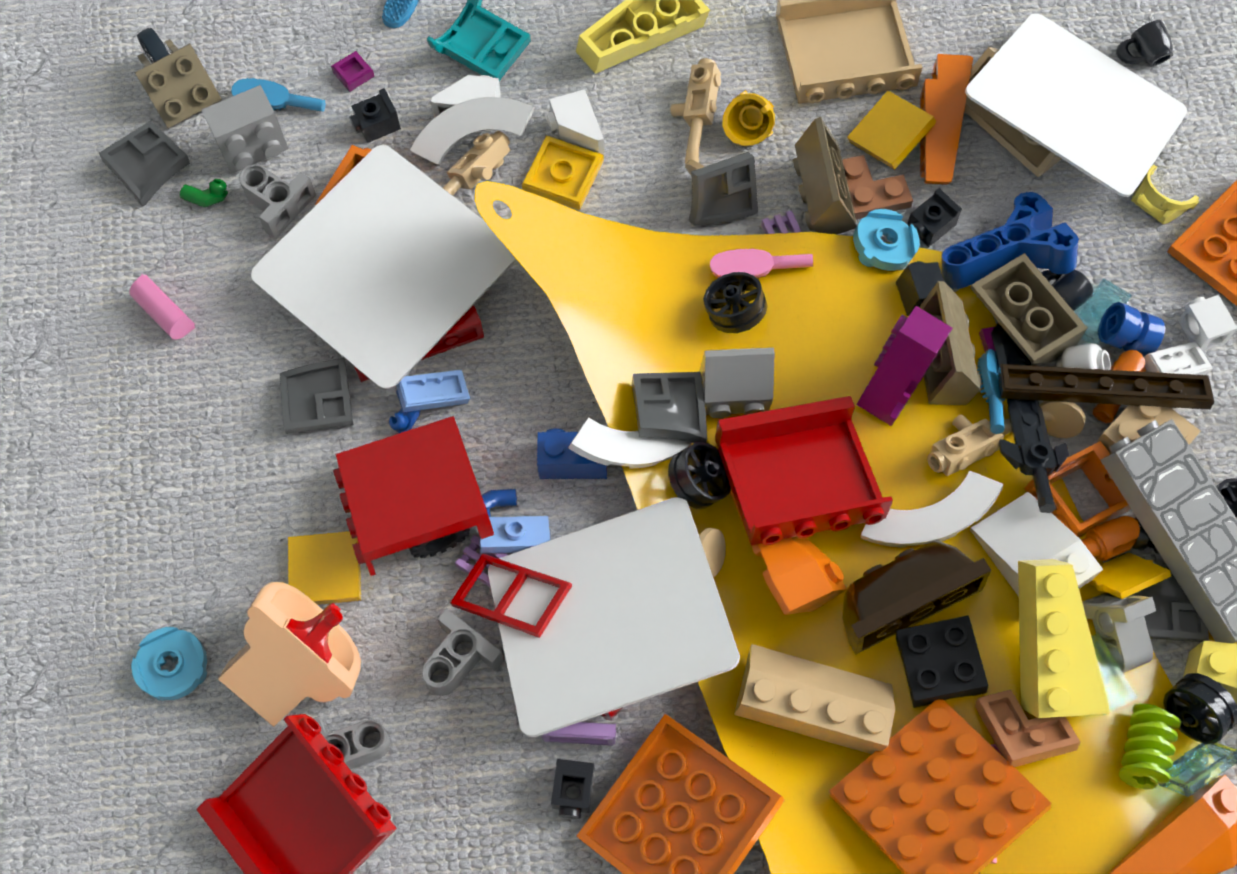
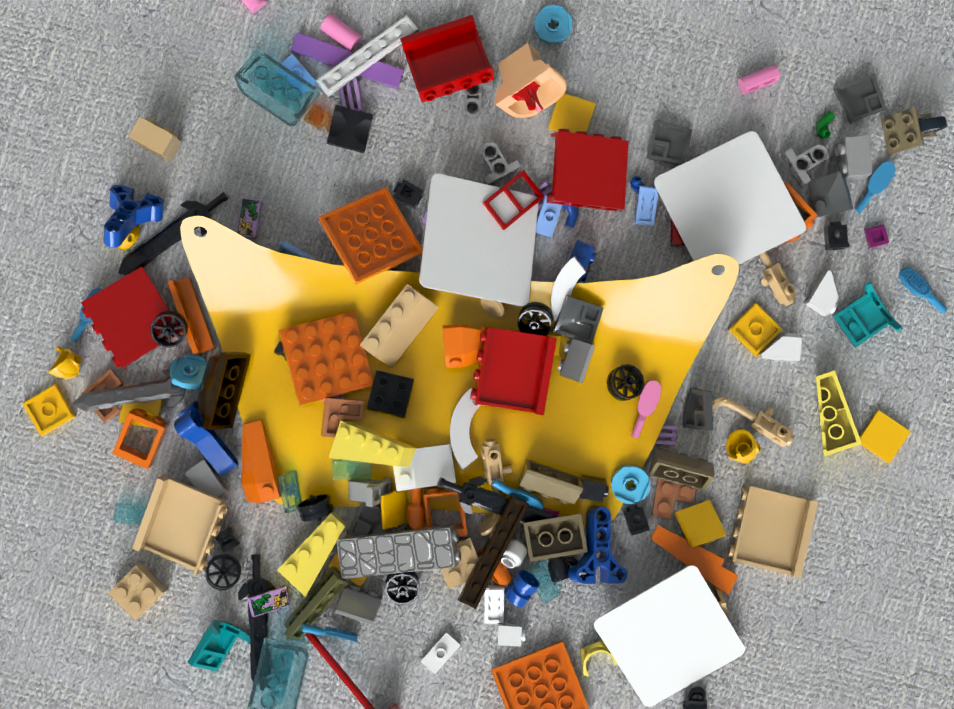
camera: 115 degrees right, 20 degrees up
white tile [410,97,535,165] -> none
dark brown windscreen [842,540,991,655] -> none
magenta wedge [856,306,953,426] -> none
lime piece [1119,703,1181,790] -> none
none -> dark grey plate [808,171,853,218]

